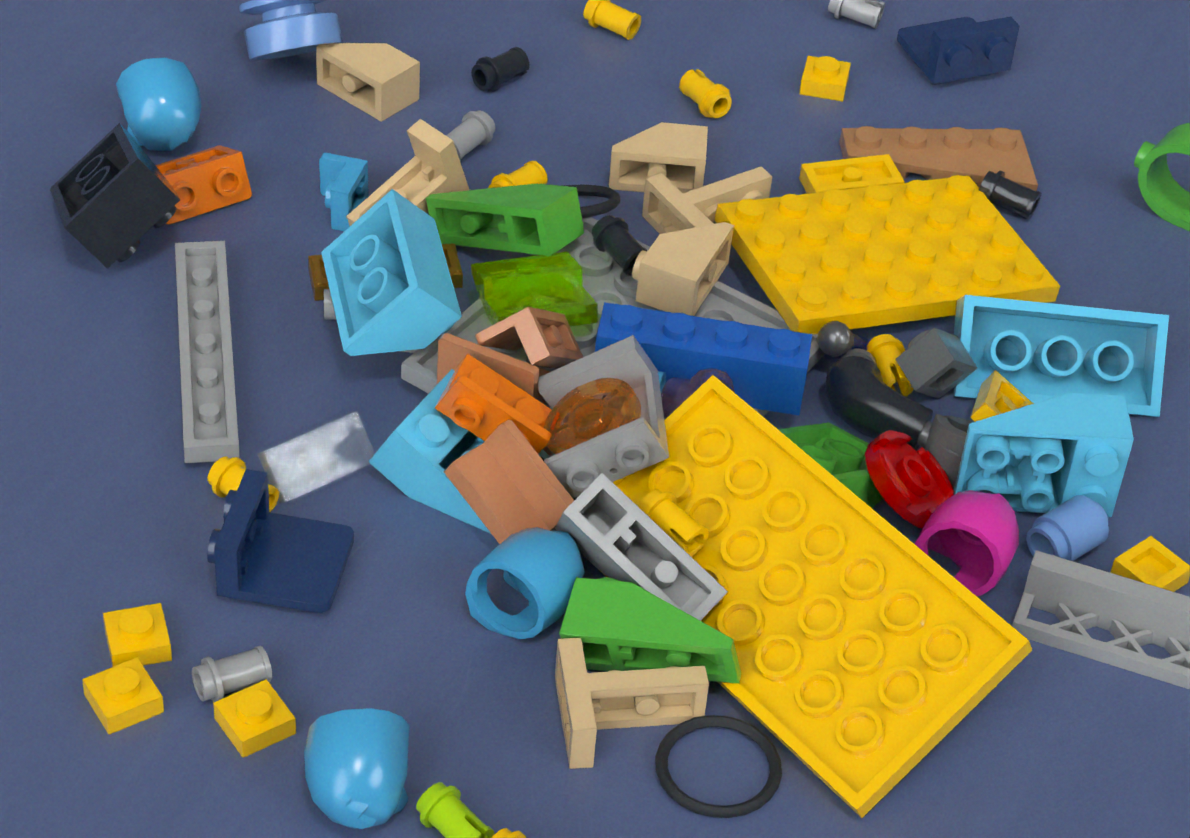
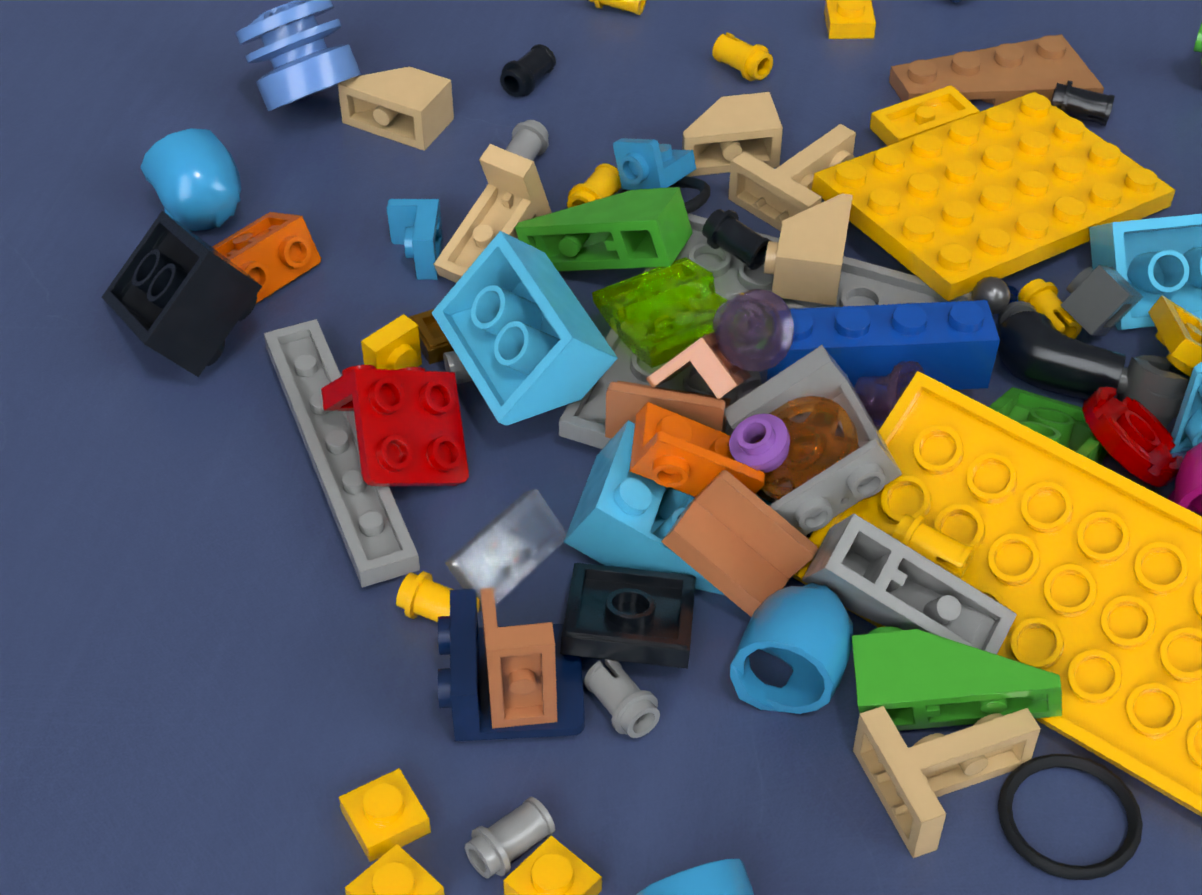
camera: 10 degrees left, 5 degrees up
none -> red bracket [321,365,469,486]
none -> yellow plate [361,314,422,370]
none -> nougat panel [480,587,558,729]
none -> black plate [560,563,696,669]
none -> light grey pin [584,659,660,738]
none -> dark azure bracket [613,138,696,190]
none -> clear purple piece [713,289,794,372]
none -> medium lavender plate [729,414,790,473]

